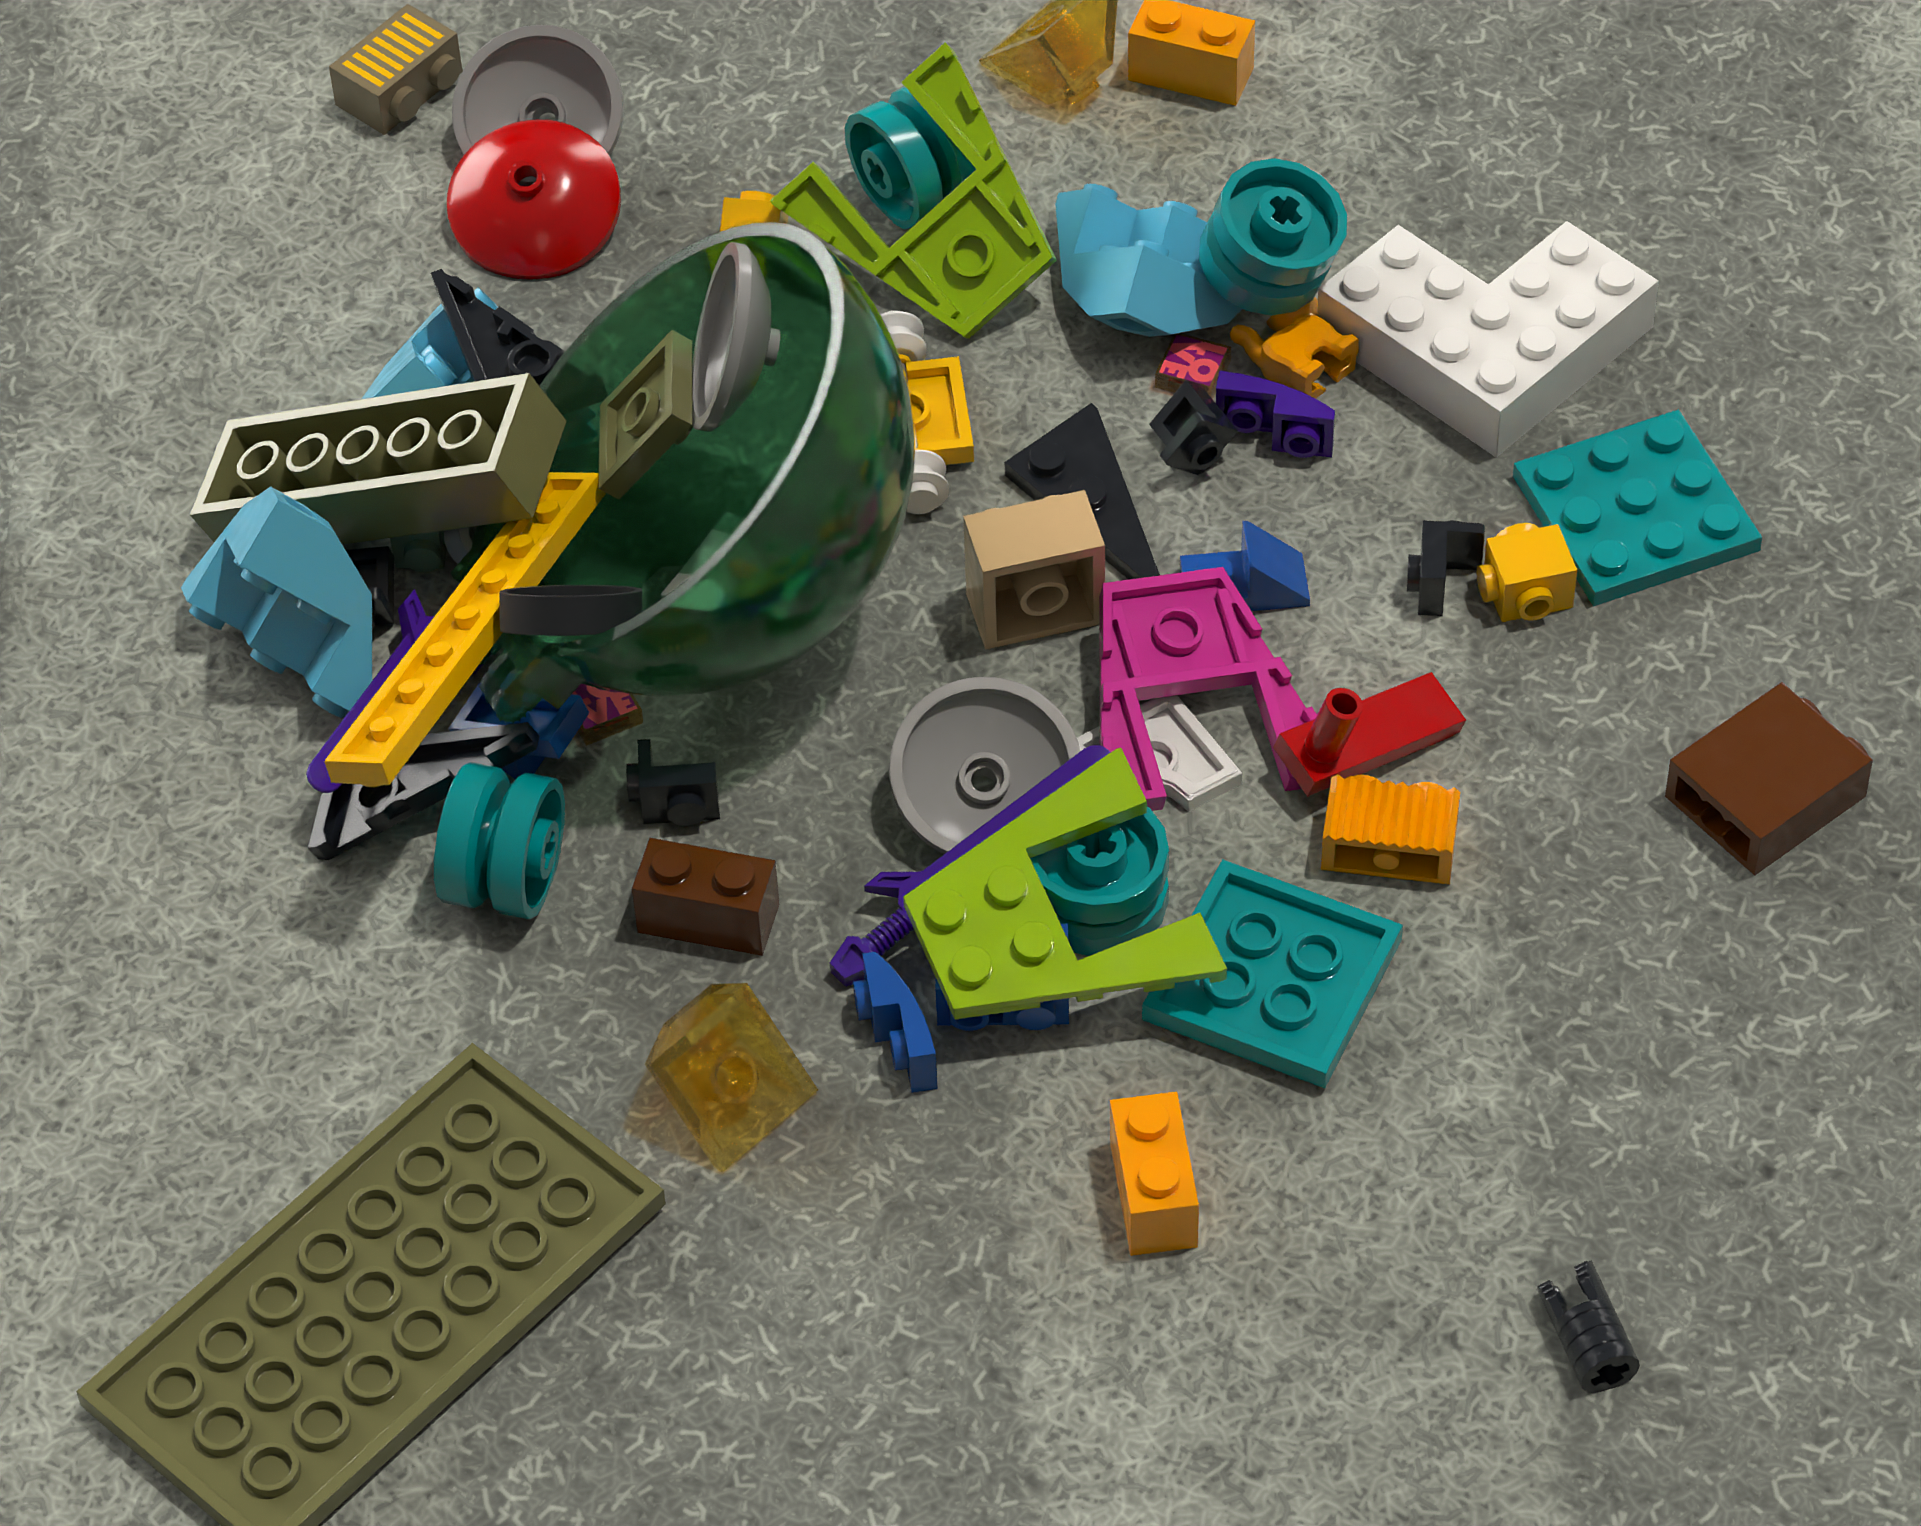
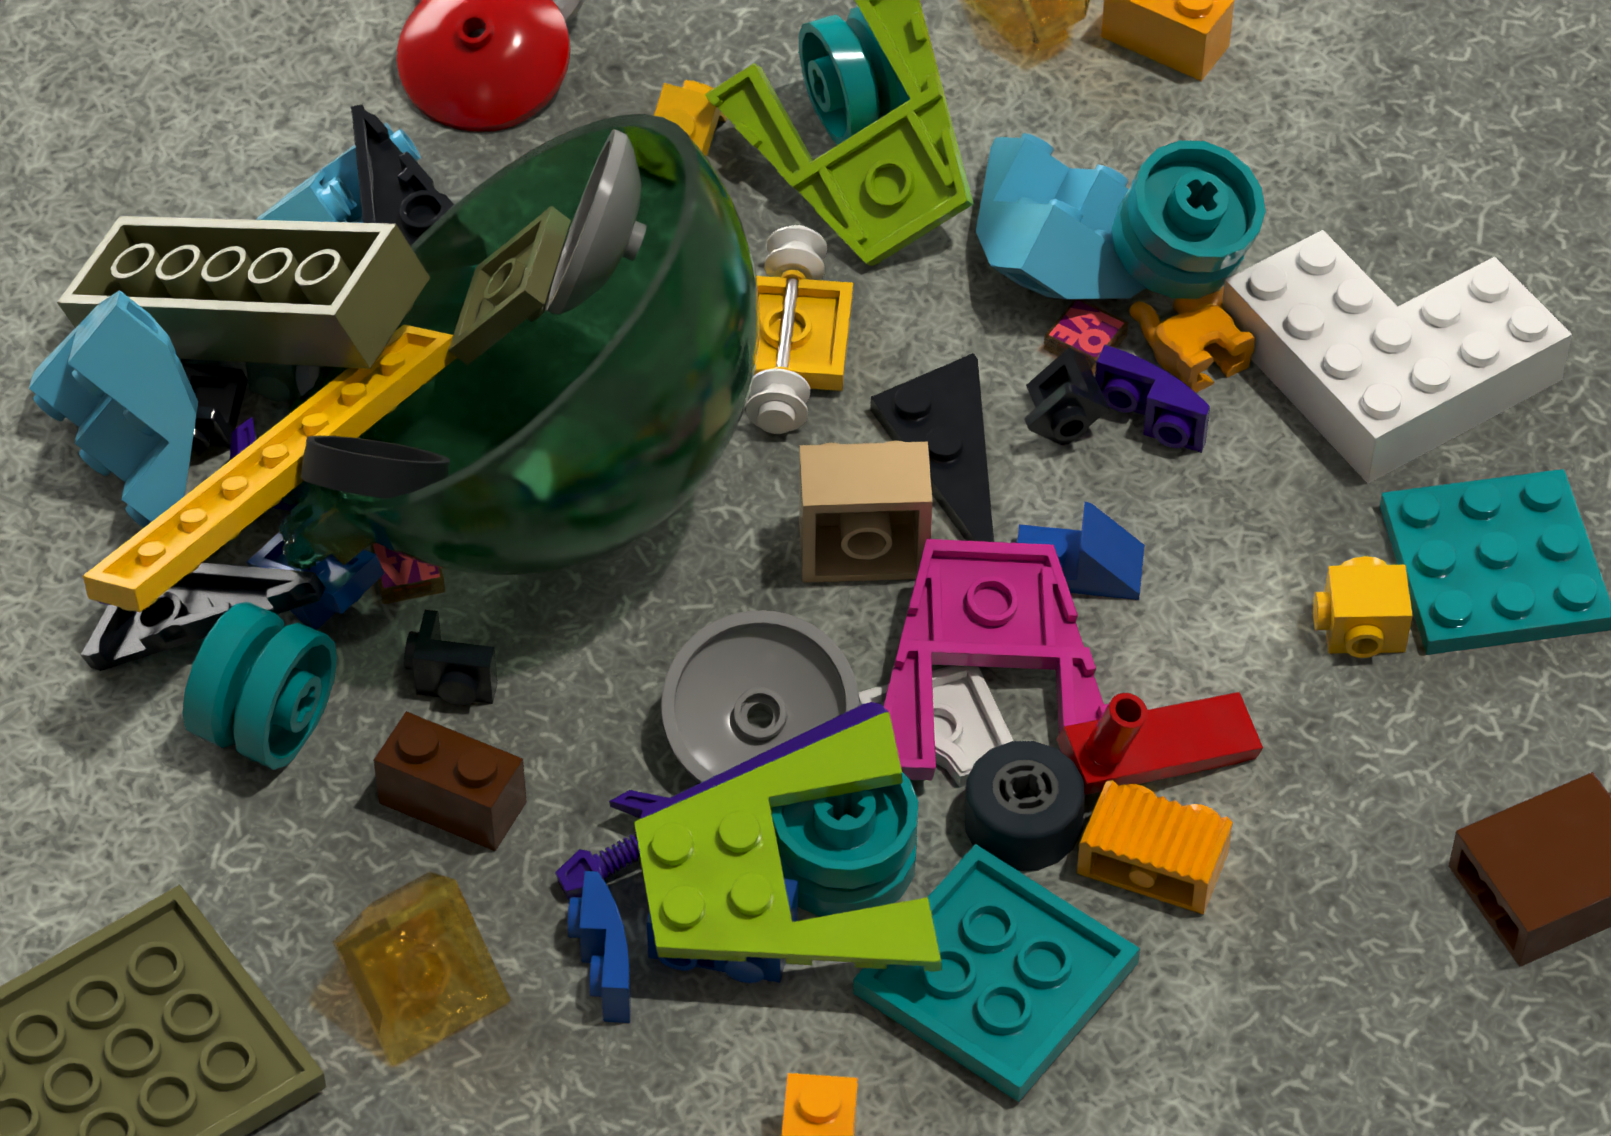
camera: 10 degrees right, 0 degrees up
black bracket [1407,520,1485,616] -> none
none -> black wheel [964,741,1085,871]

